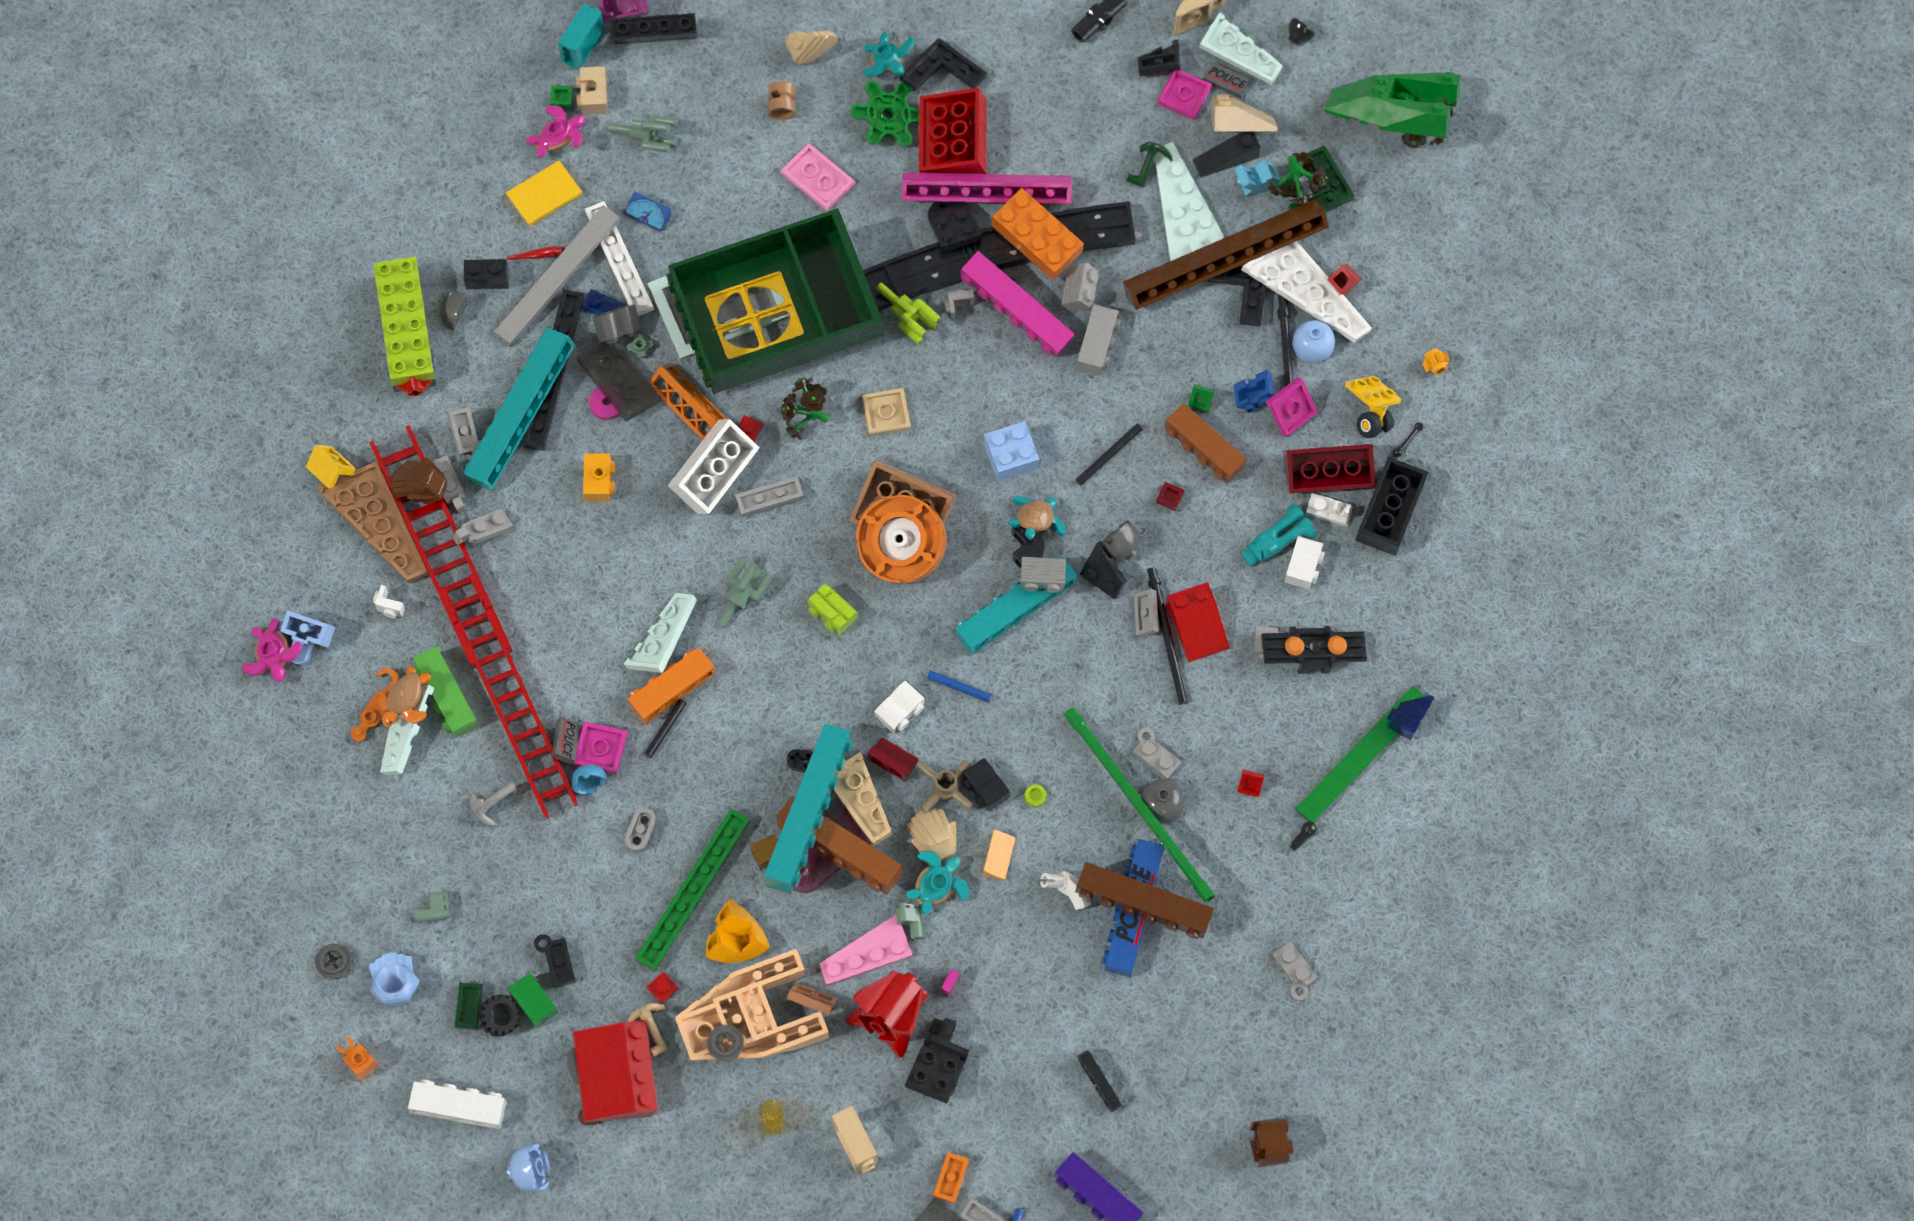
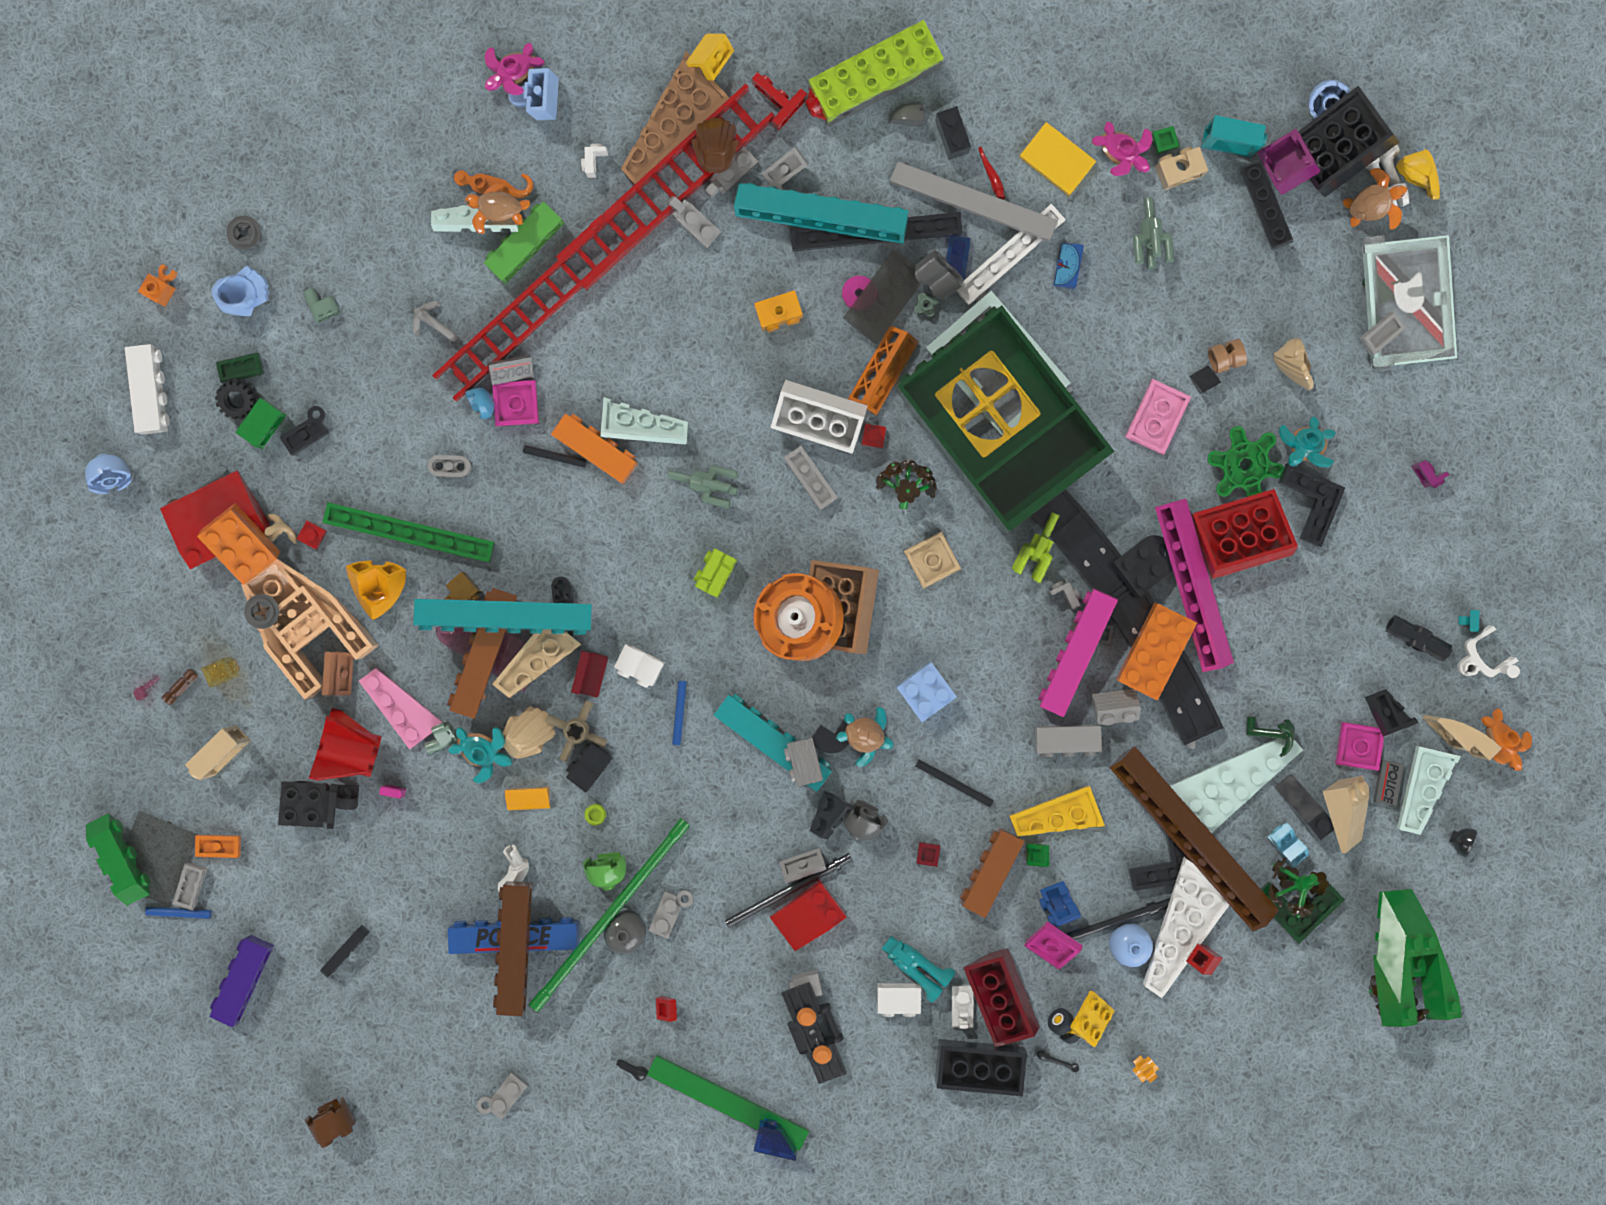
camera: 70 degrees right, 20 degrees up
none -> clear pink hand [133,675,161,701]
none -> reddish brown axle [162,669,199,705]
none -> orange brick [197,503,280,585]
none -> bright green cylinder [583,852,626,890]
none -> red bracket [752,72,807,131]
none -> yellow wing [1009,785,1105,836]
none -> black slope [1189,365,1221,394]

